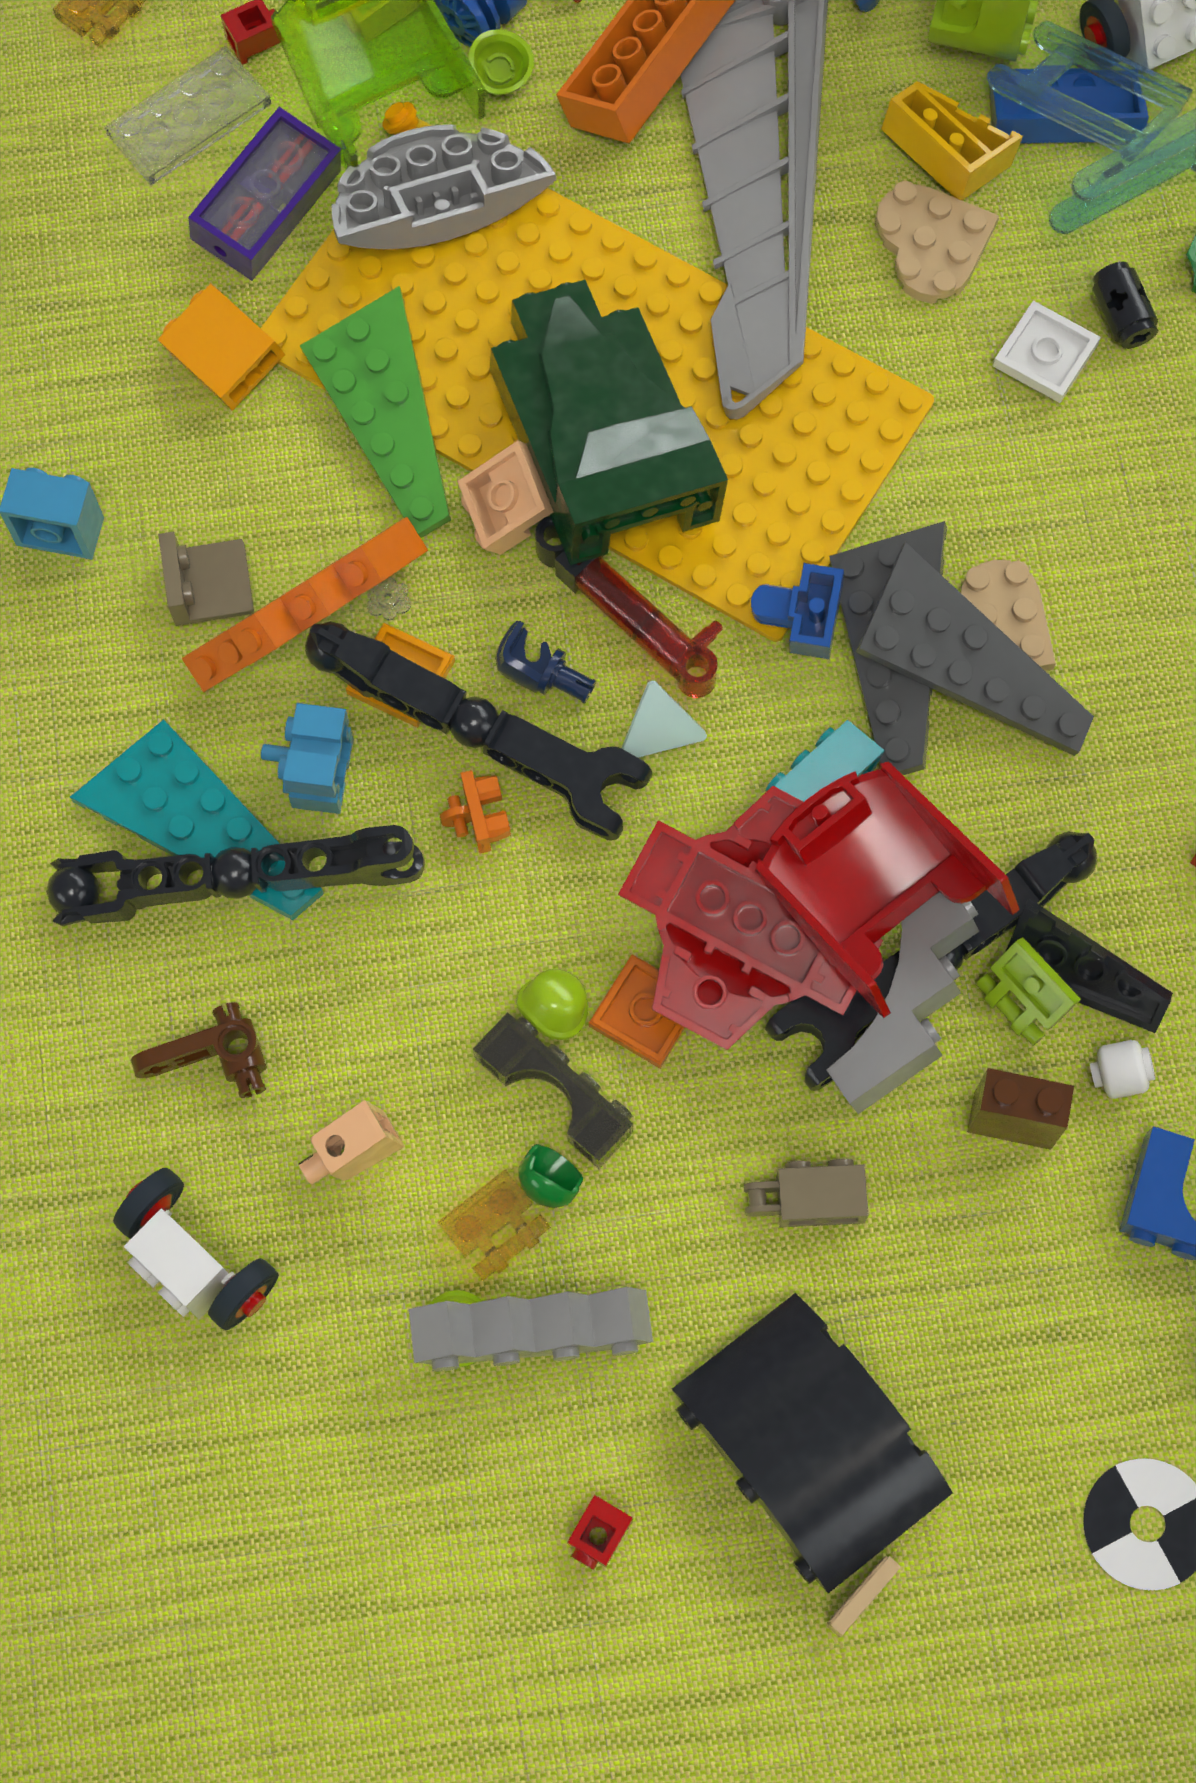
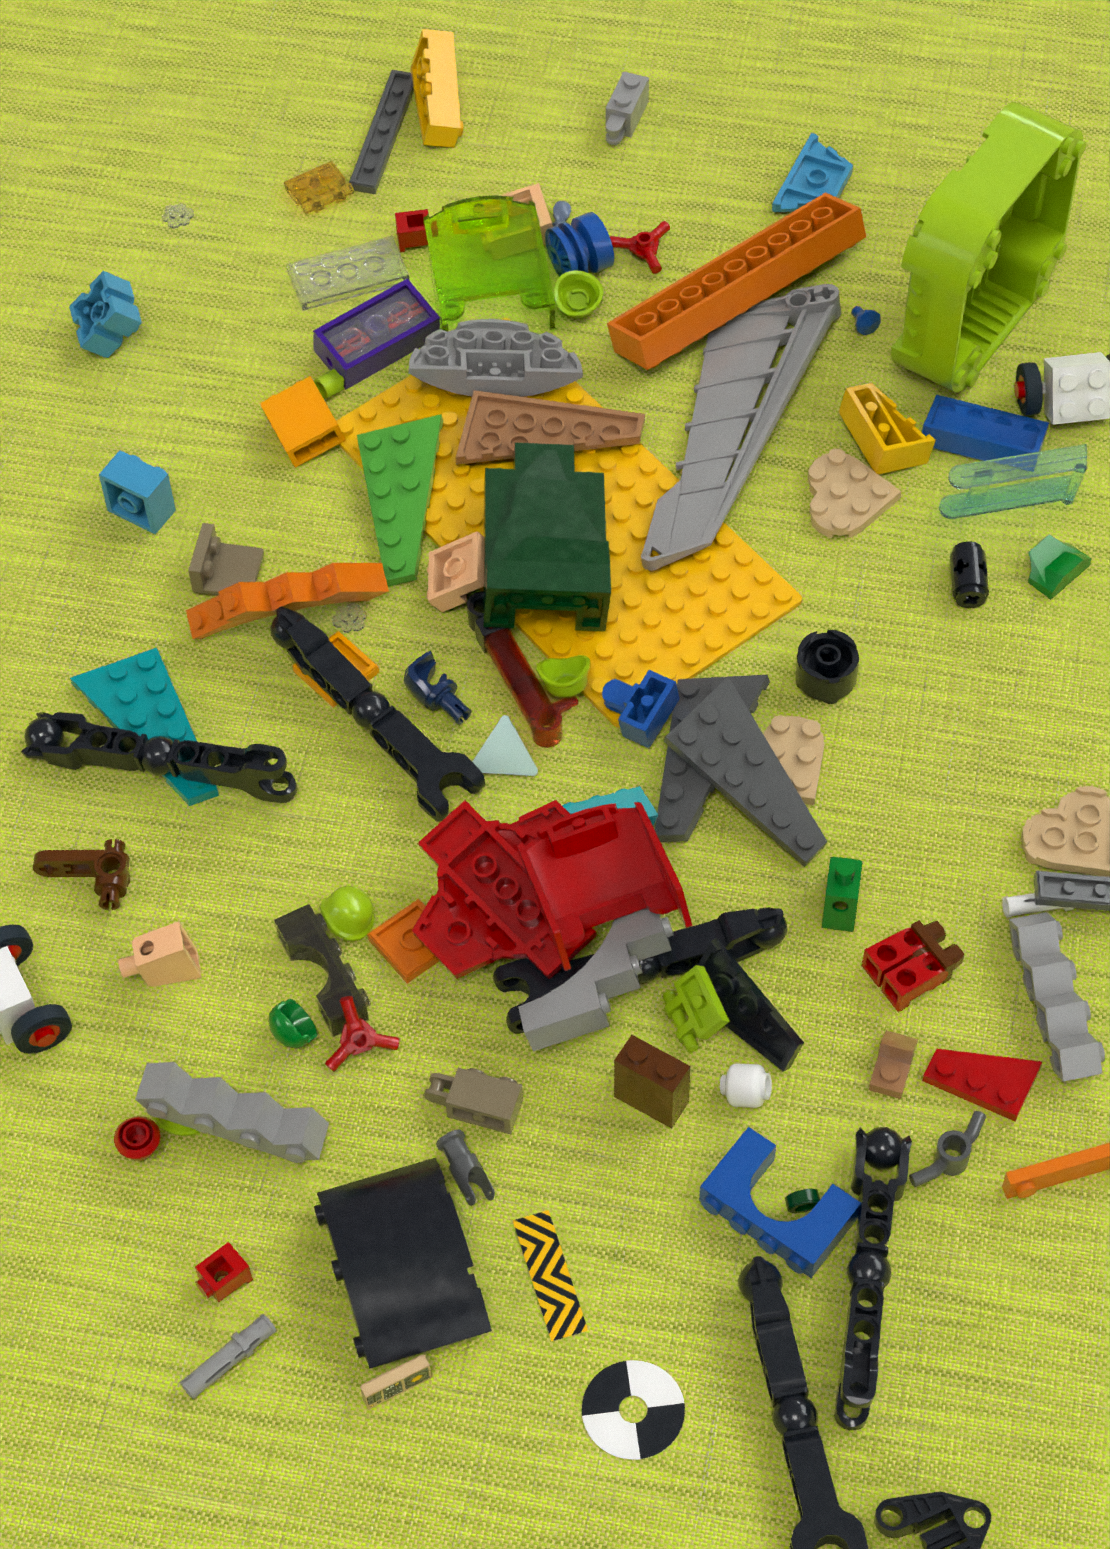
camera: 20 degrees right, 15 degrees down
dark azure brick [261,703,354,814] -> none
light orange plate [382,102,419,135] -> none
clear yellow plate [438,1169,551,1281] -> none
orange hips [440,770,511,854] -> none
clear light blue piece [987,21,1193,164] -> none
white plate [993,301,1101,403] -> none
none -> red cone [114,1116,161,1161]
none -> light grey pin [179,1314,277,1400]
none -> lime hose [314,369,345,400]
none -> red piece [325,996,399,1072]
none -> dark grey piece [436,1129,495,1206]
none -> medium nougat wing [456,390,645,465]
none -> sticker [512,1210,588,1342]
none -> lime helmet [536,655,590,698]
none -> black brick [796,630,859,704]
none -> green torso [821,857,863,932]

